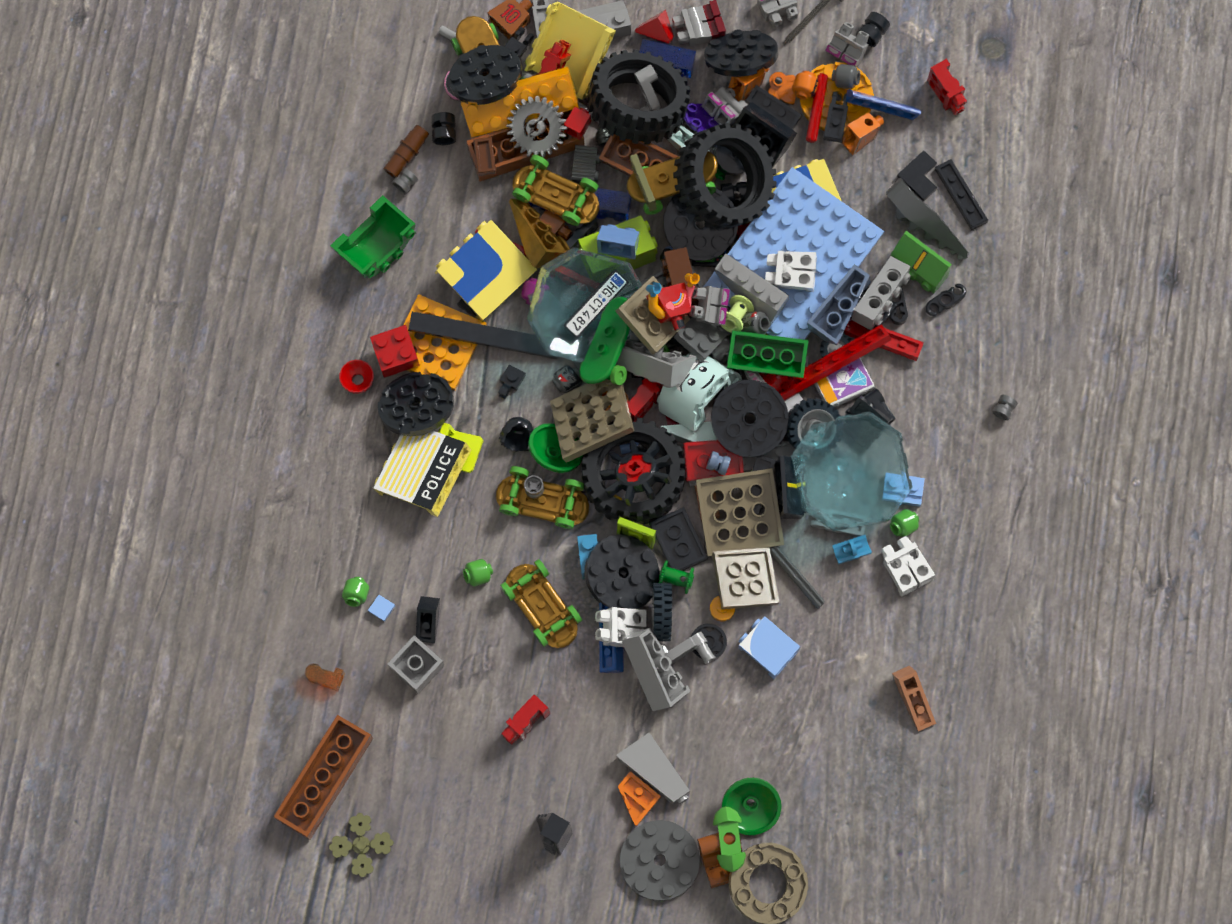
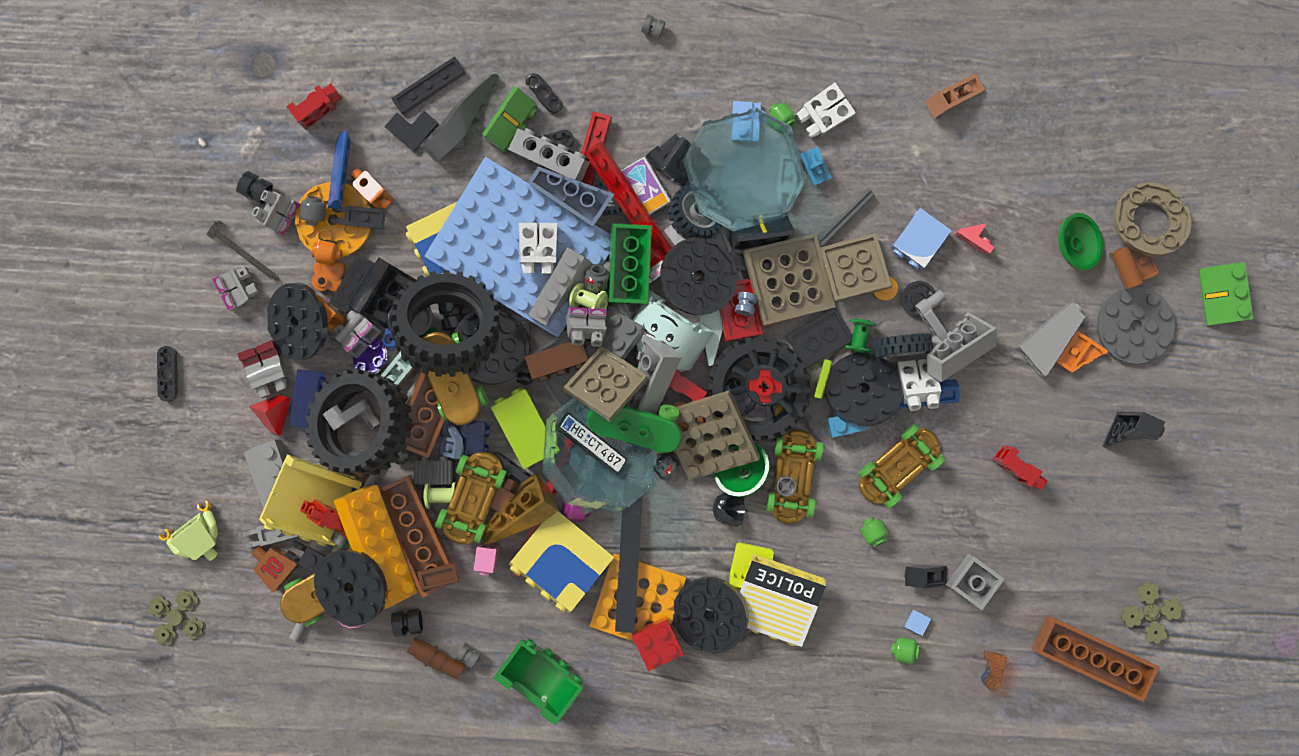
camera: 100 degrees left, 15 degrees up
red piece [339,360,374,394] -> none
black plate [498,365,526,399] -> none
light grey gear [506,96,567,157] -> none
red brick [564,107,591,140] -> none
medium blue slope [597,224,639,259] -> none
olive tile [630,154,657,212] -> none
torso [646,273,700,331] -> none
bright green piece [713,806,746,872] -> none
red axle [806,73,828,143] -> none
none -> yellowish green hose [424,482,457,509]
none -> sand blue wing [439,420,464,459]
none -> bright pink brick [474,543,500,575]
none -> coral slope [954,223,994,255]

